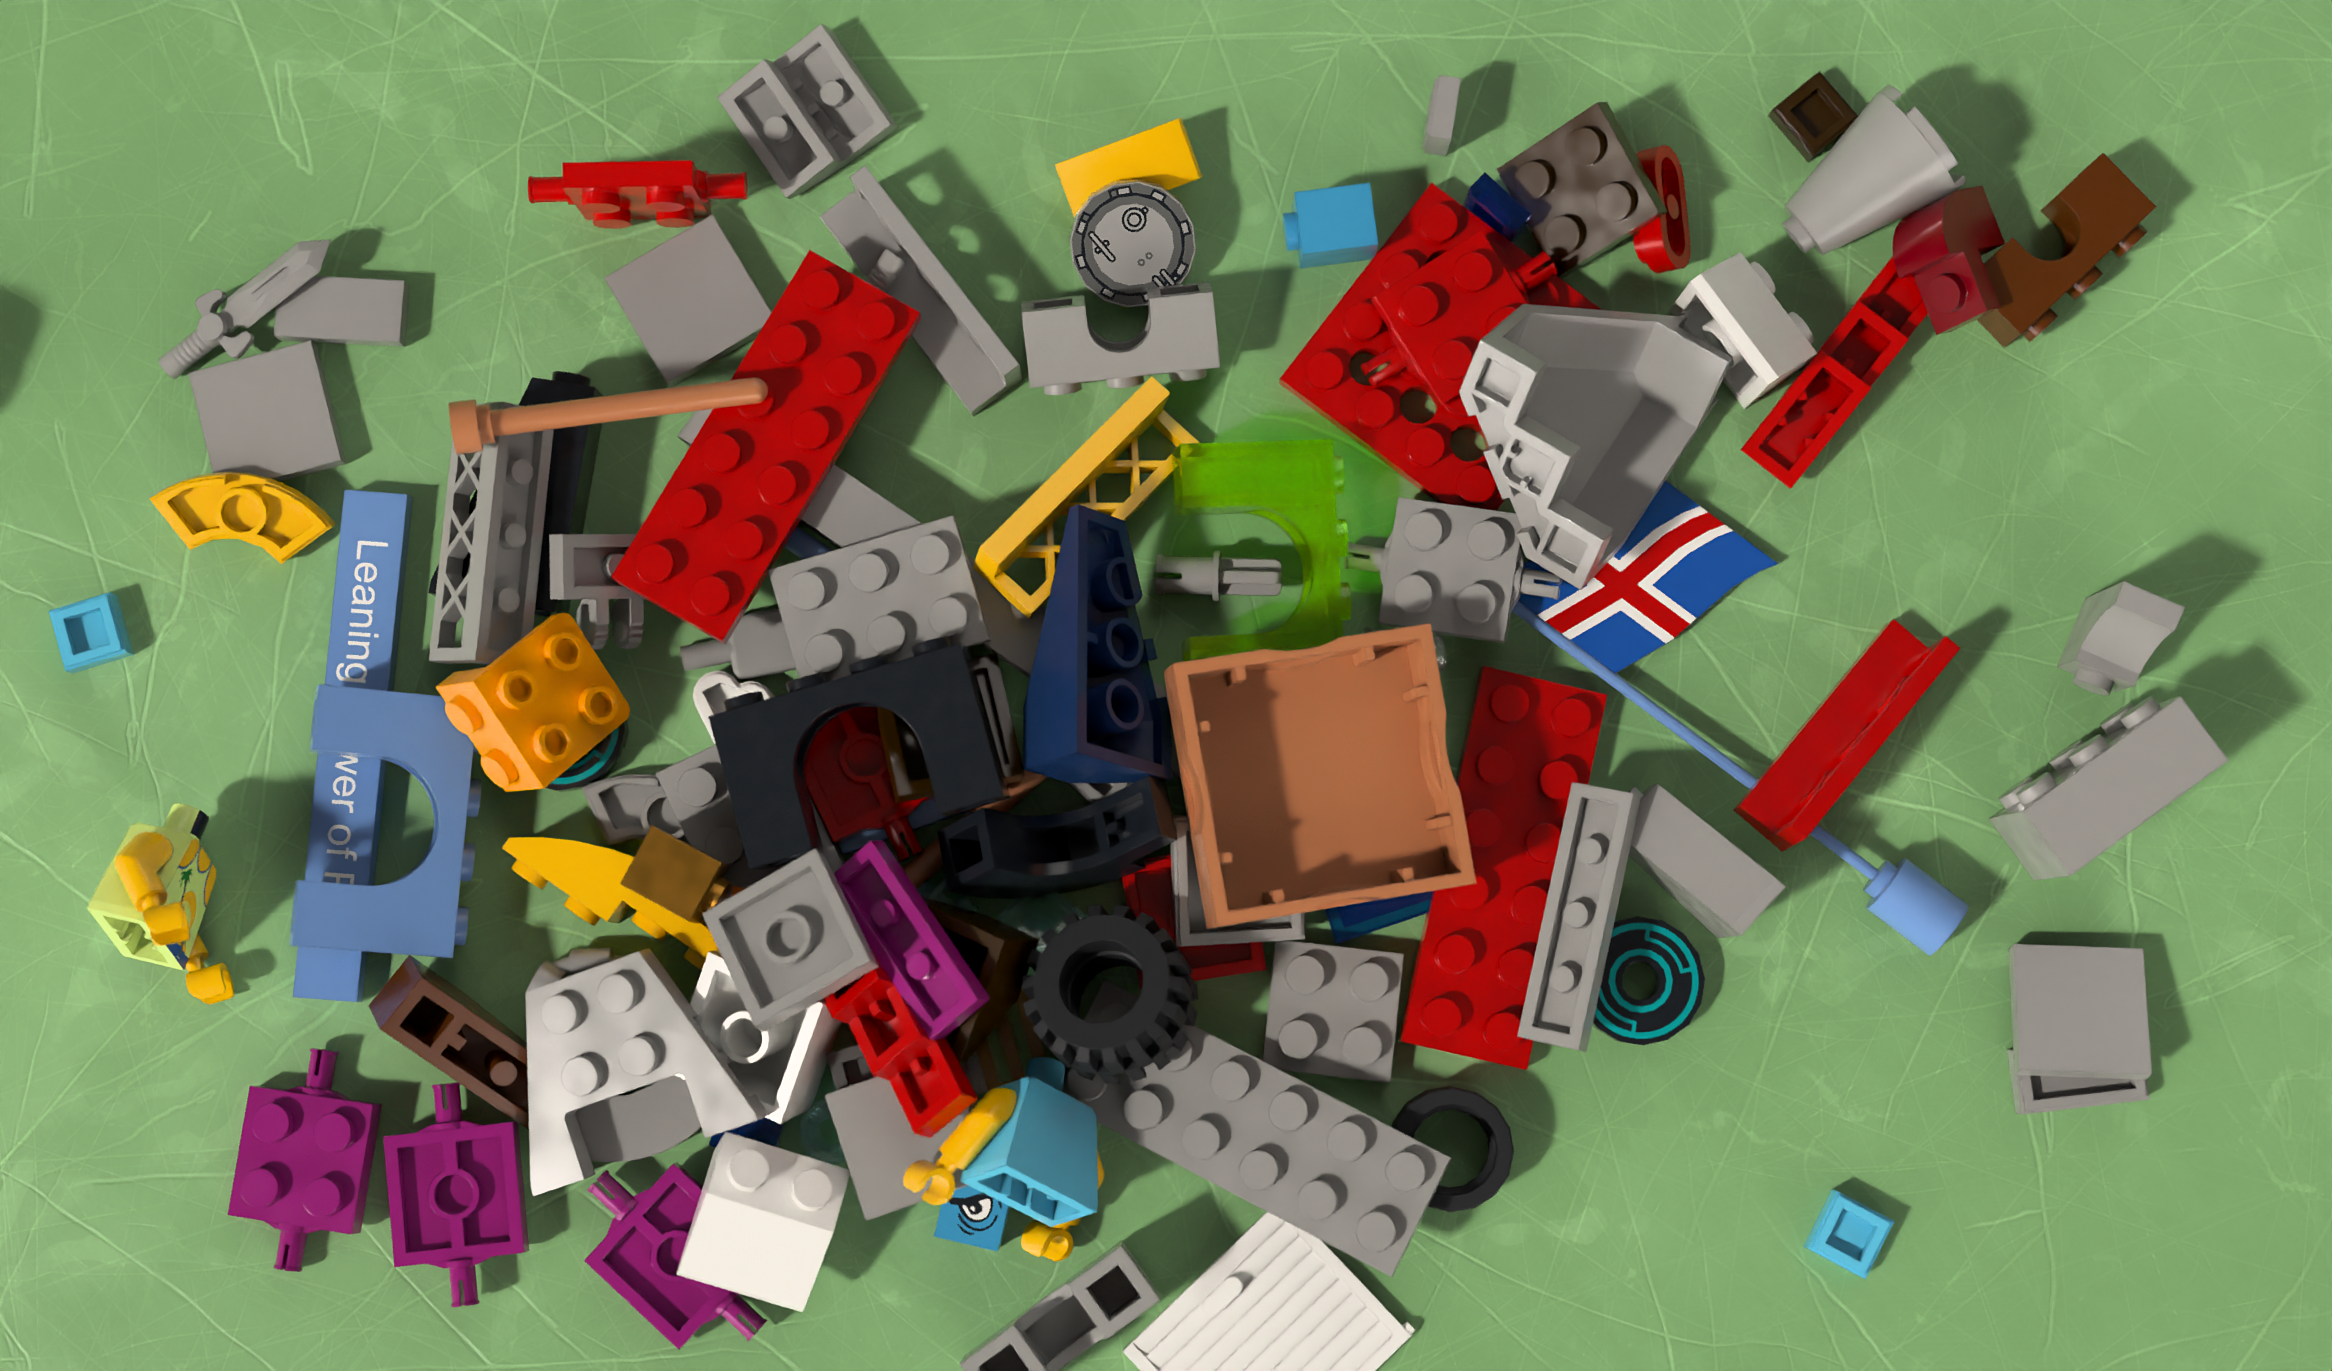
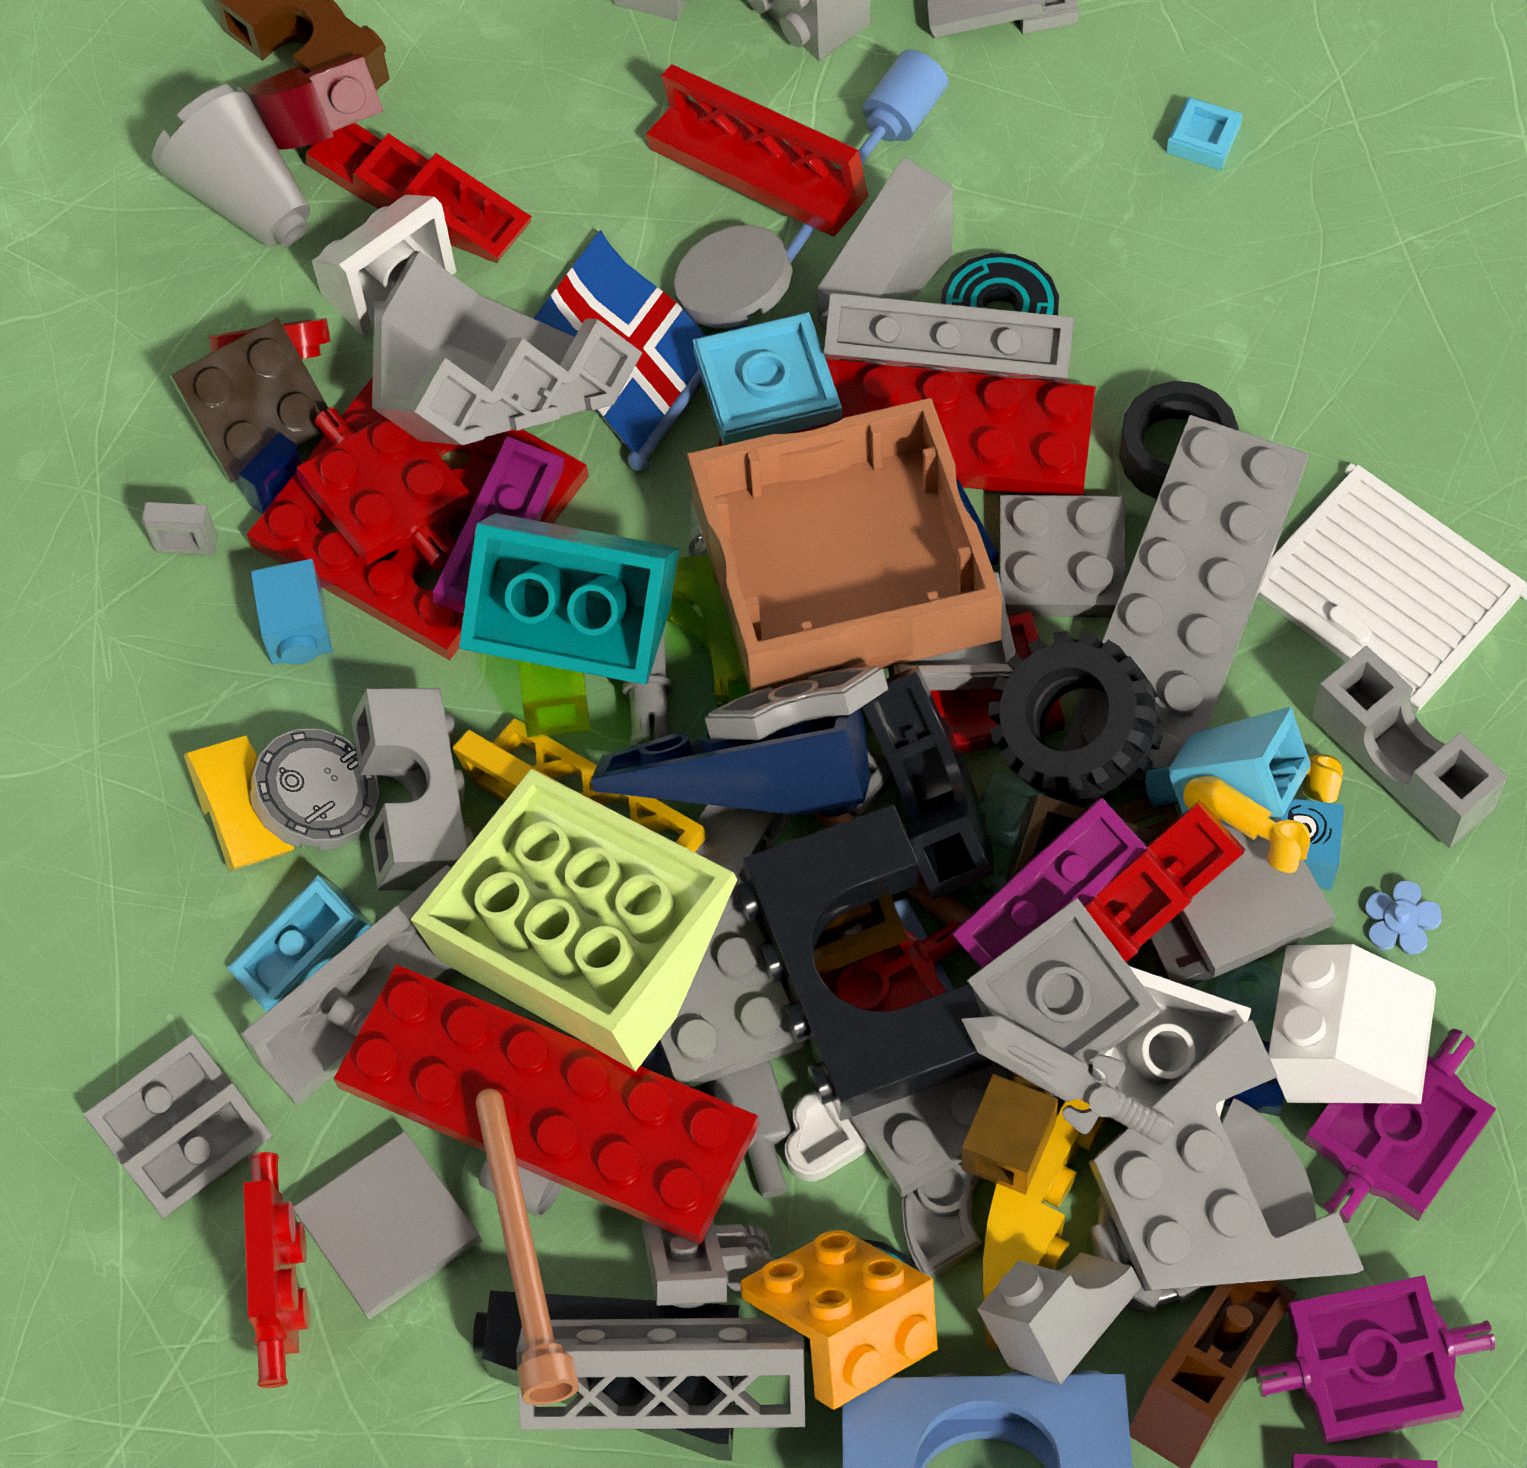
camera: 90 degrees left, 20 degrees down
light grey plate [1344,497,1562,644] -> none
dark brown tile [1768,71,1858,162] -> none
none -> medium azure slope [227,875,373,1012]
none -> yellowish green slope [410,769,737,1071]
none -> magenta plate [433,436,564,614]
none -> teal slope [459,513,680,685]
none -> light grey tile [674,225,793,328]
none -> medium azure tile [692,312,842,445]
none -> light grey tile [705,666,888,740]
none -> light grey sword [961,1016,1174,1145]
none -> light grey arch [977,1252,1142,1385]
none -> light blue plant [1365,881,1442,955]

